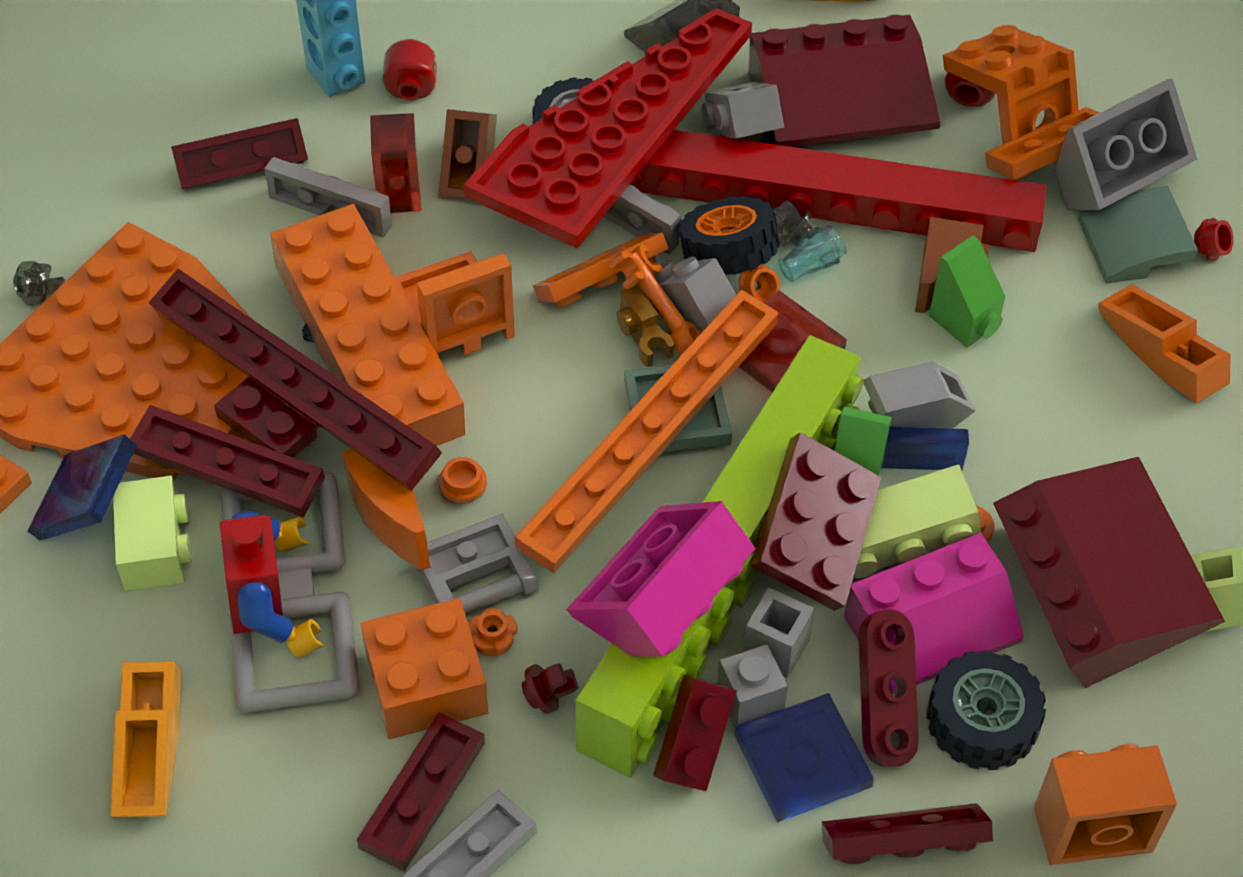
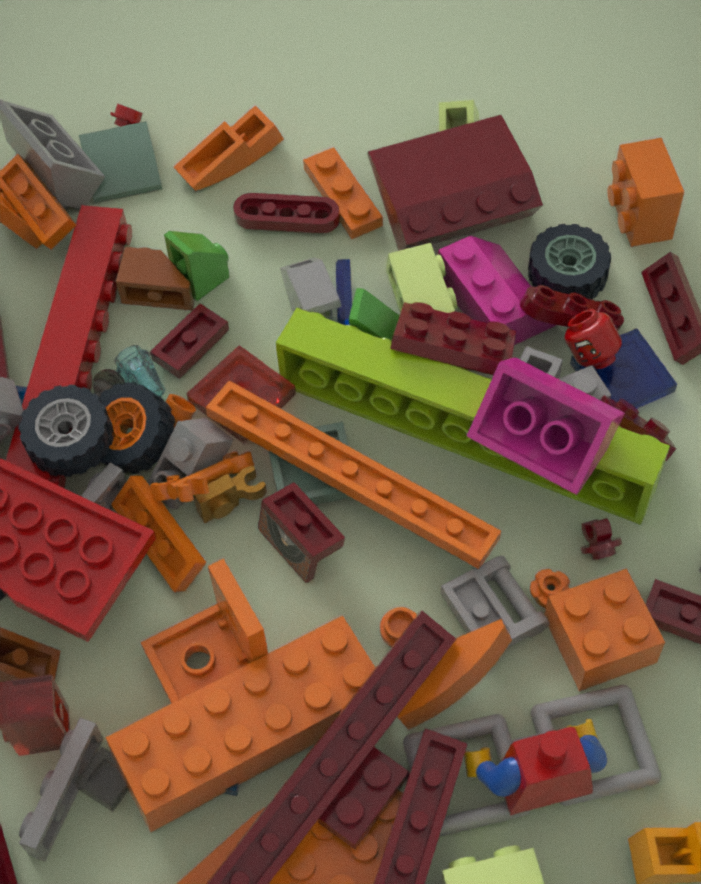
camera: 90 degrees left, 5 degrees up
none -> black wheel [19,385,114,477]
none -> dark red plate [150,303,229,379]
none -> dark red plate [233,193,340,233]
none -> dark red panel [258,482,345,583]
none -> orange plate [303,147,383,239]
none -> red head [564,309,622,369]

